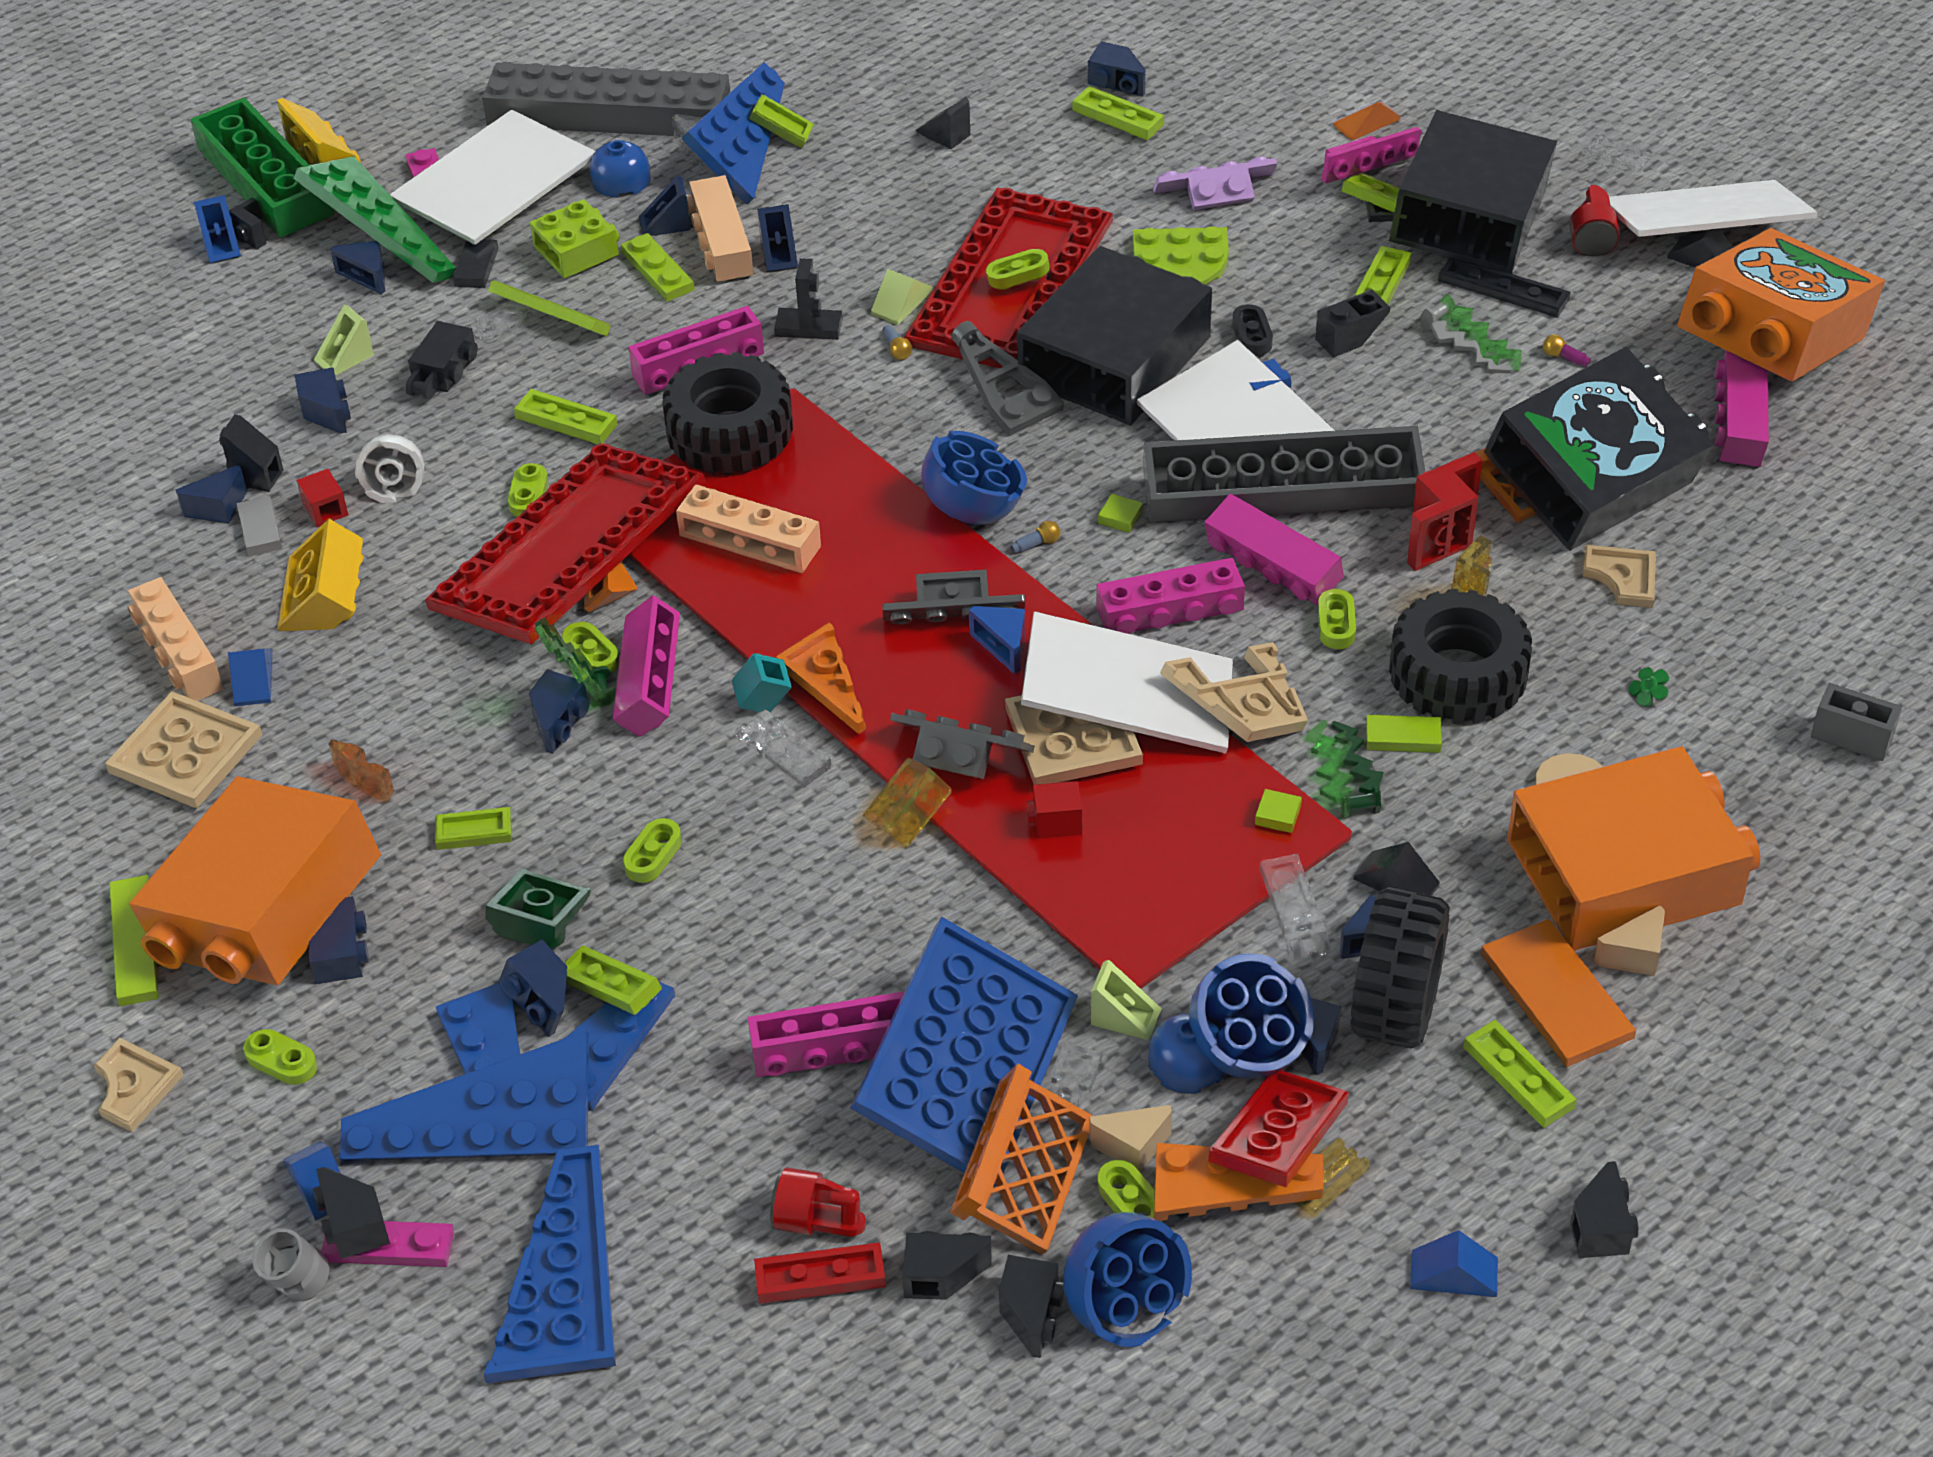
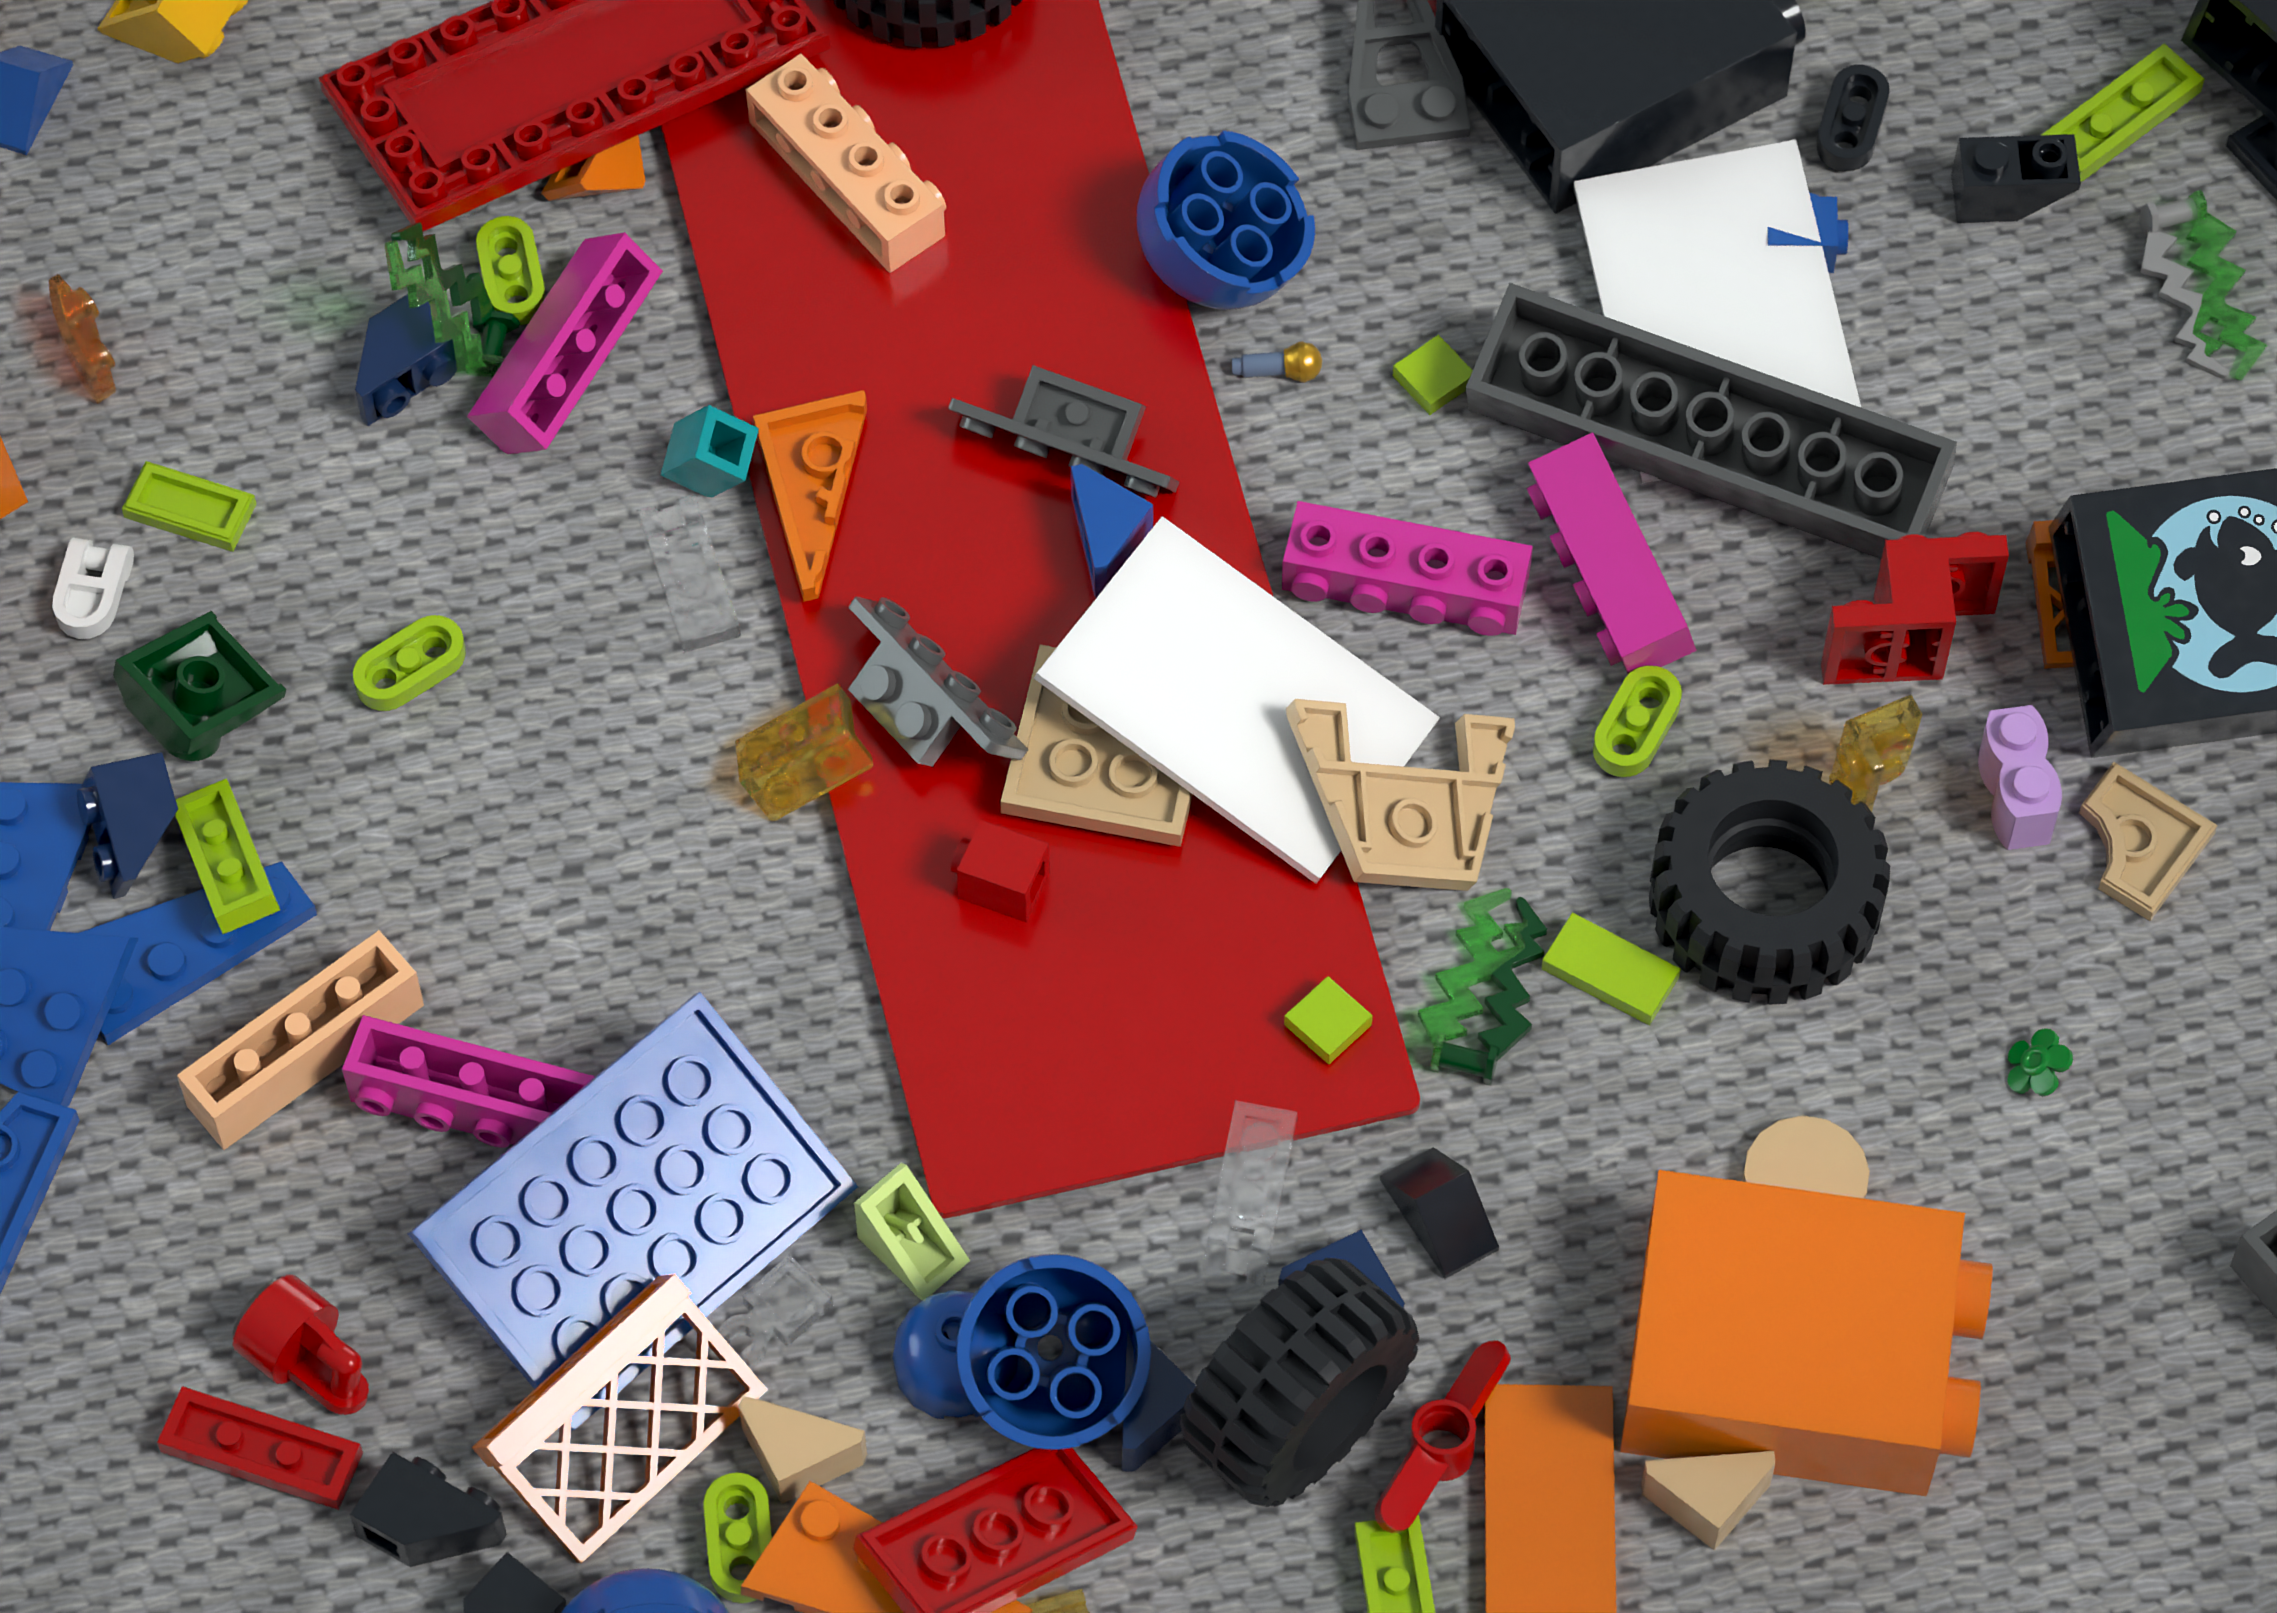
camera: 25 degrees right, 15 degrees up
none -> white plate [52,537,134,639]
none -> light nougat brick [177,930,424,1150]
none -> red piece [1374,1340,1511,1533]
none -> lavender brick [1978,705,2062,850]

